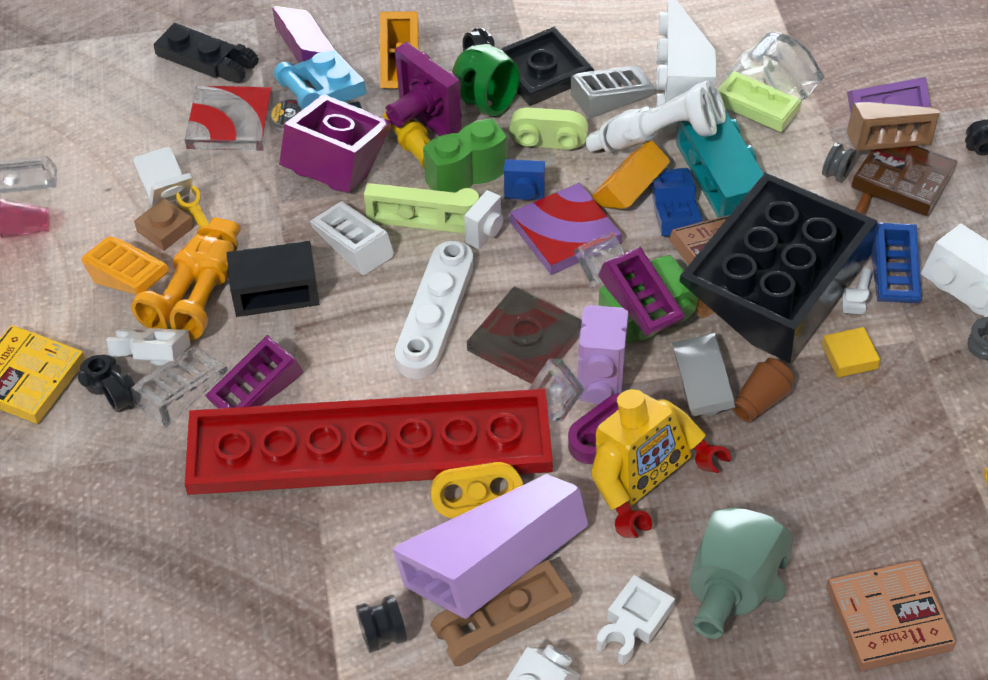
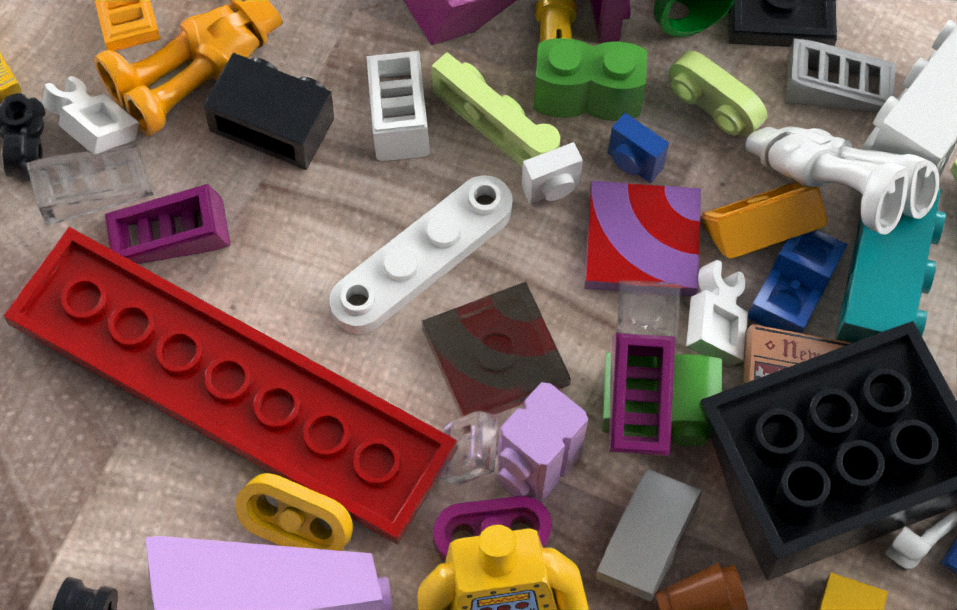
camera: 30 degrees right, 15 degrees up
none -> white plate [686,260,748,368]

